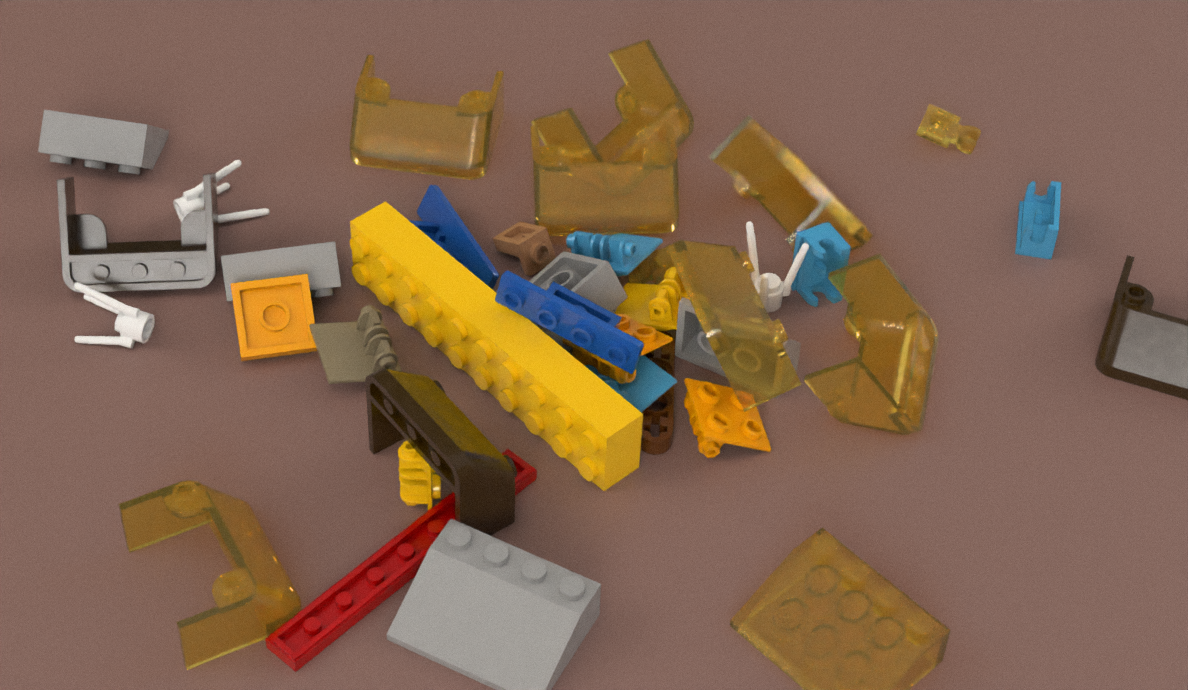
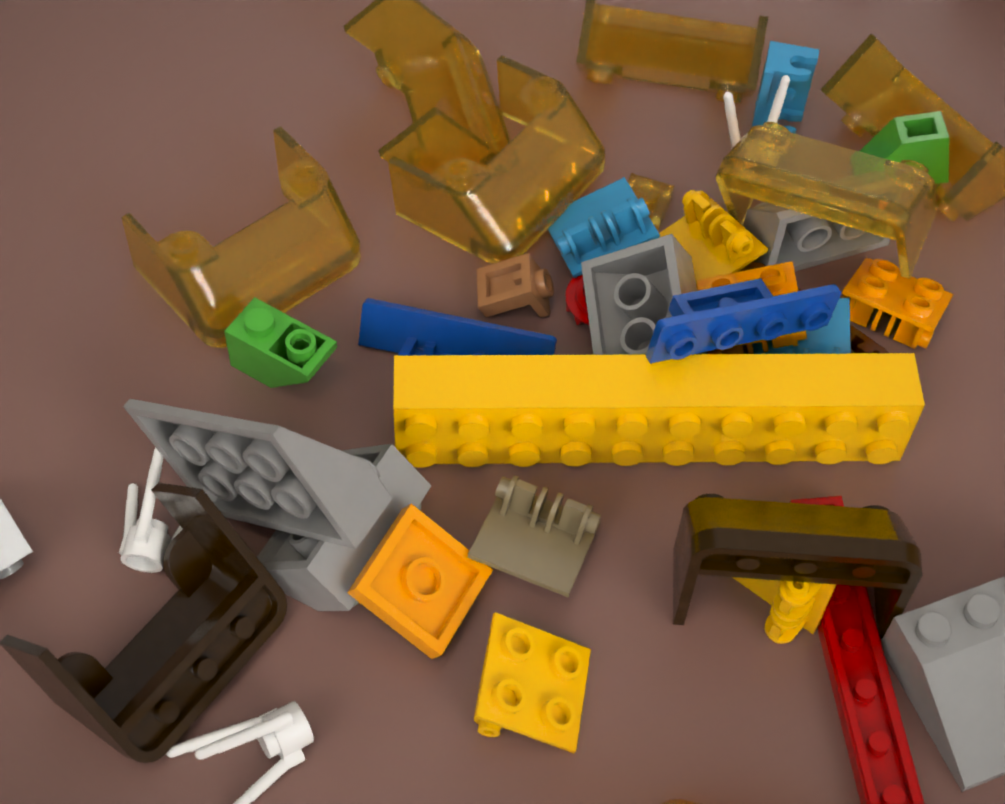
camera: 50 degrees left, 10 degrees up
none -> light grey slope [123,399,392,549]
none -> bright green slope [224,297,337,388]
none -> yellow hinge [474,612,591,753]
none -> bright green slope [849,111,950,188]

